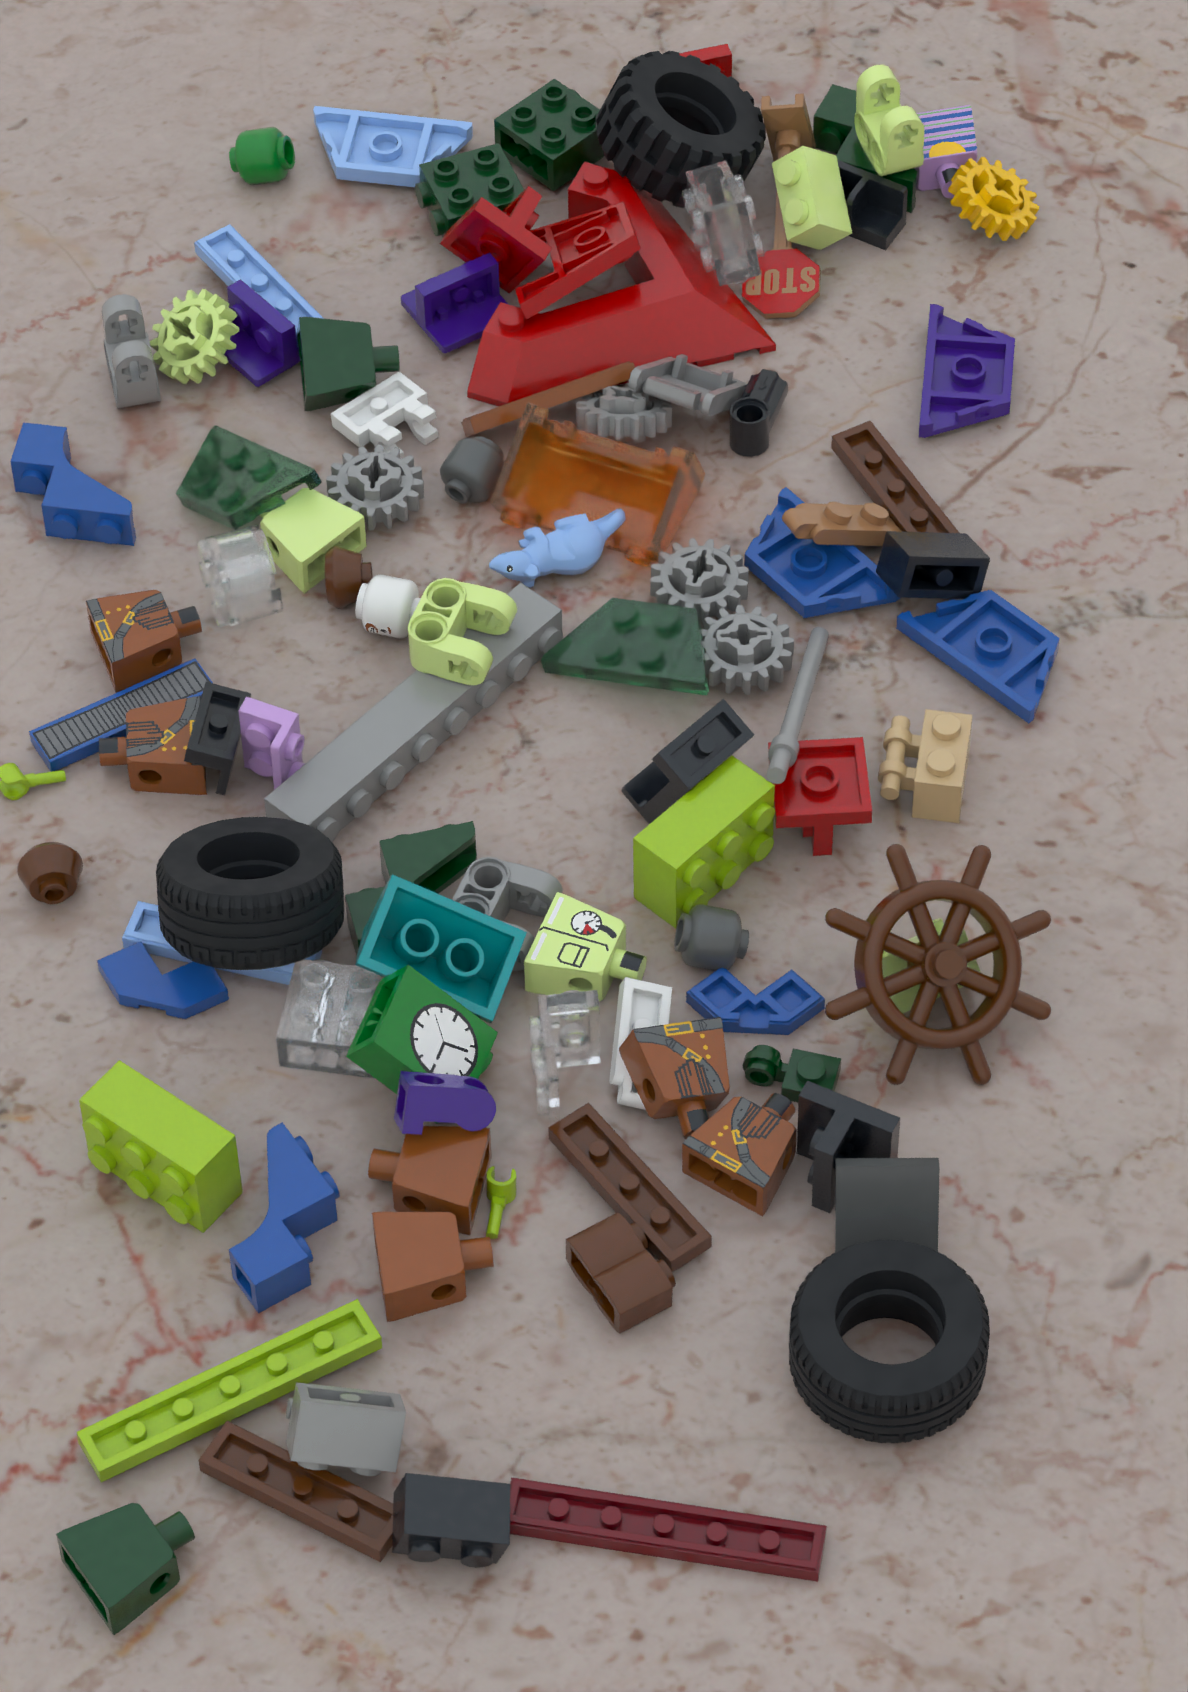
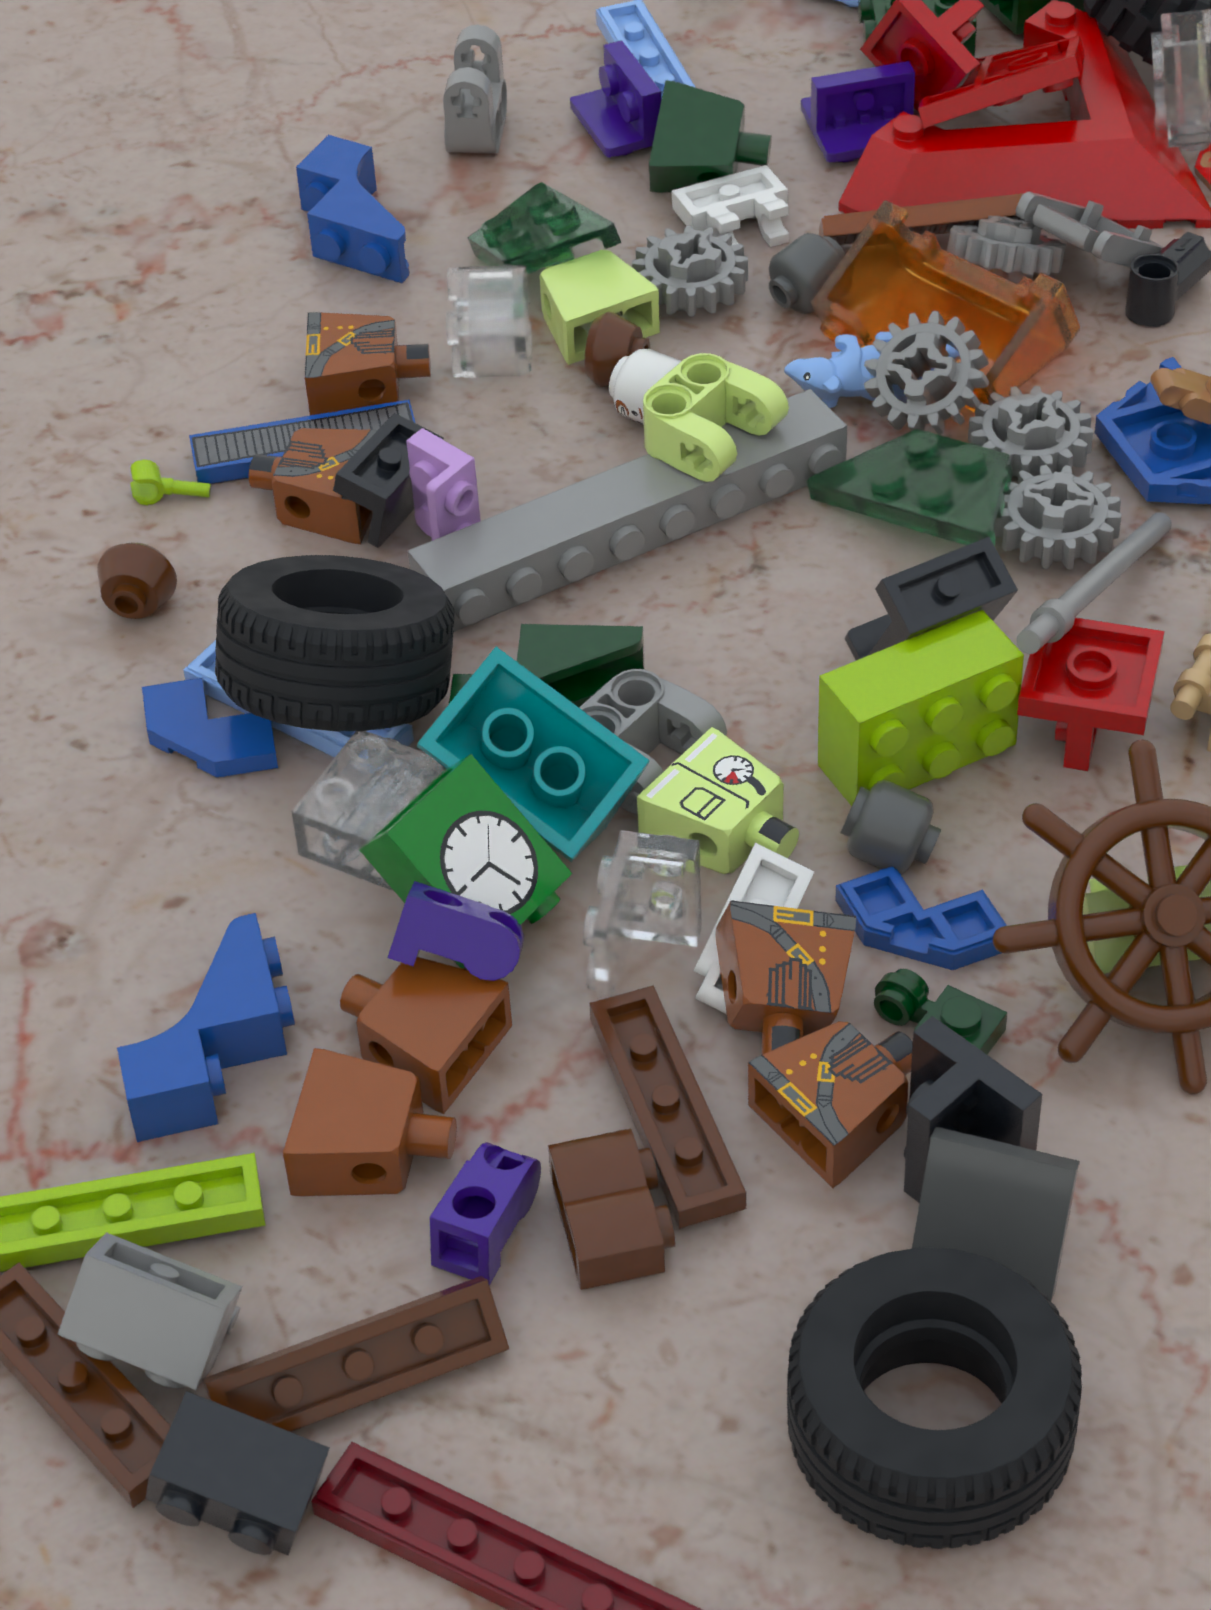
camera: 20 degrees right, 5 degrees down
lime brick [79,1060,243,1233] -> none
yellowish green gear [150,289,239,384] -> none
lime hand [486,1166,516,1239] -> none
none -> reddish brown plate [202,1276,510,1432]
none -> dark purple leg [429,1142,541,1286]
none -> light grey gear [864,311,989,436]

